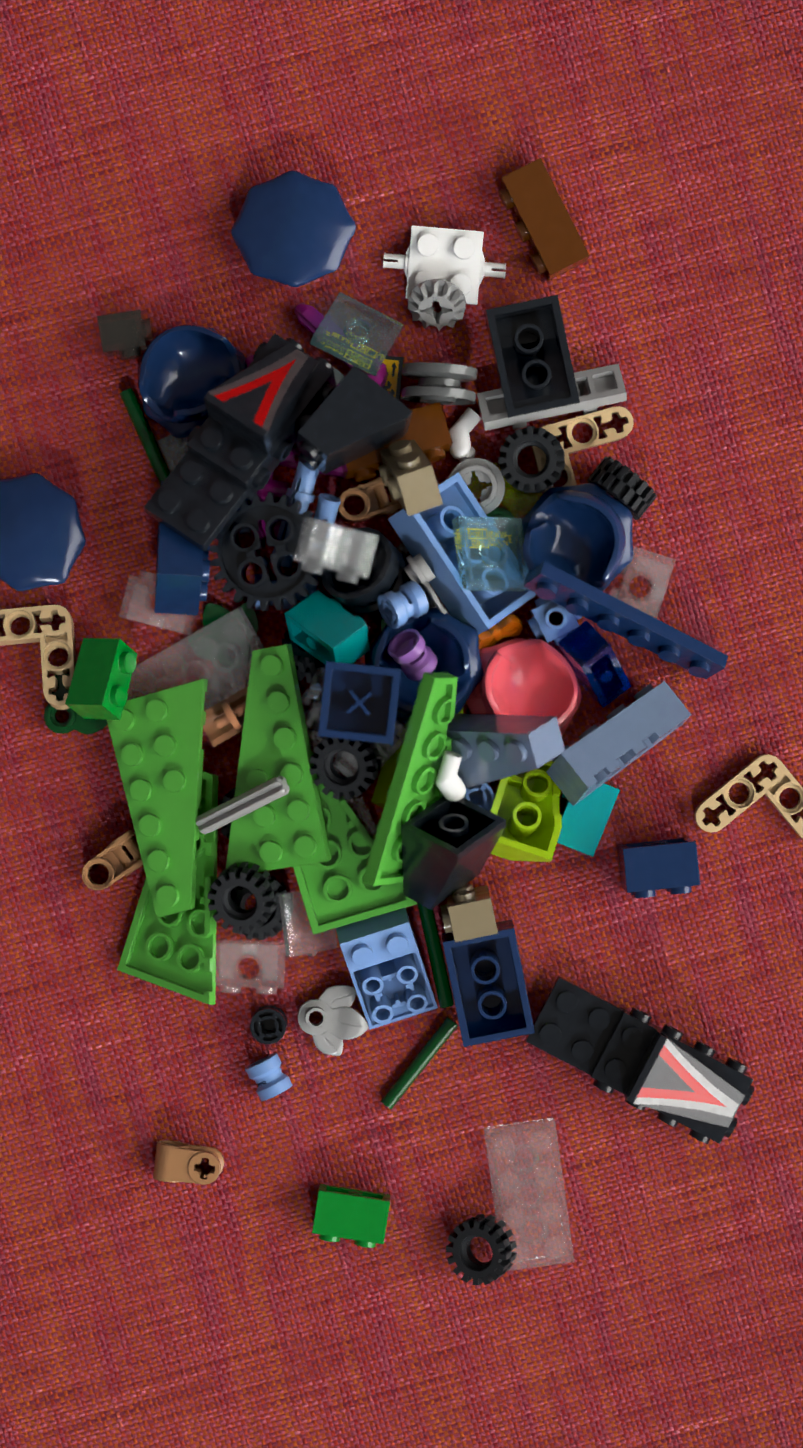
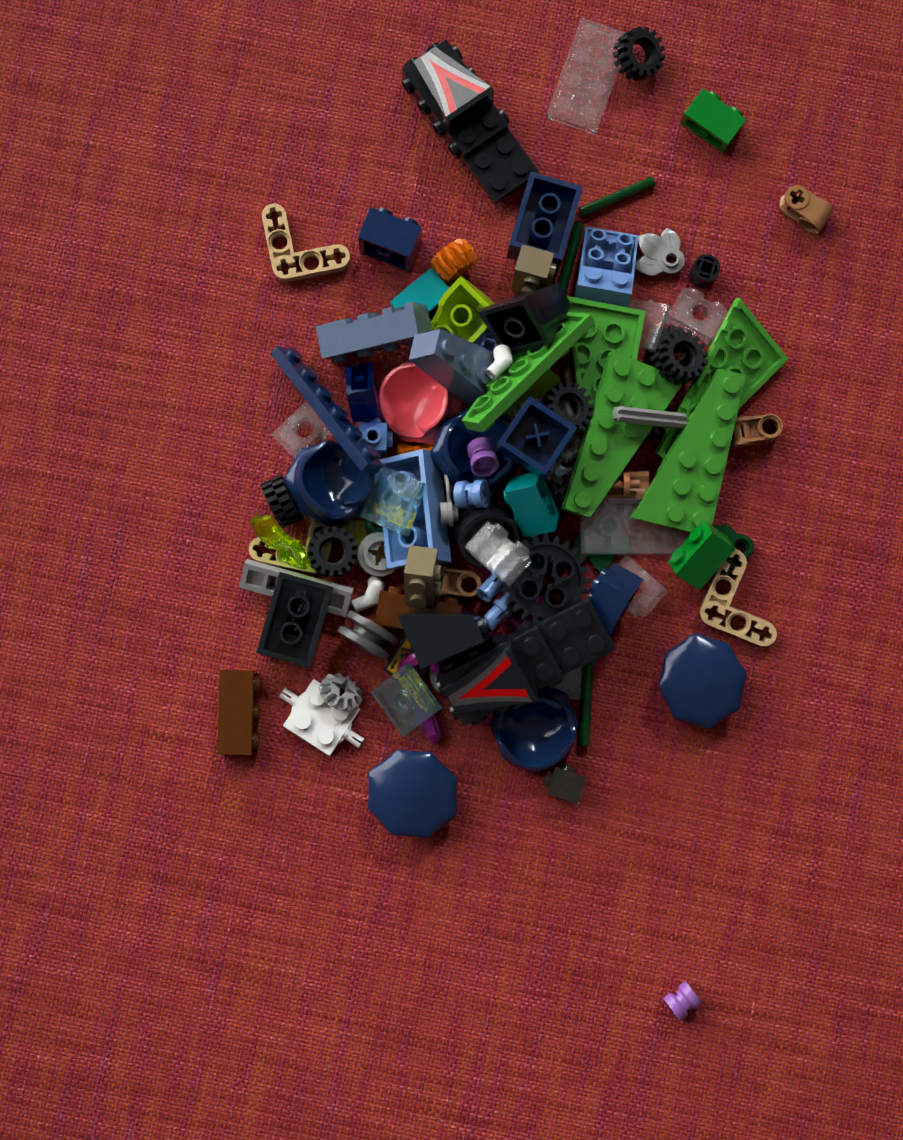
camera: 155 degrees left, 5 degrees down
medium blue wheel [245,1053,293,1101] -> none
none -> clear neon green tile [250,515,311,570]
none -> orange gear [430,239,477,283]

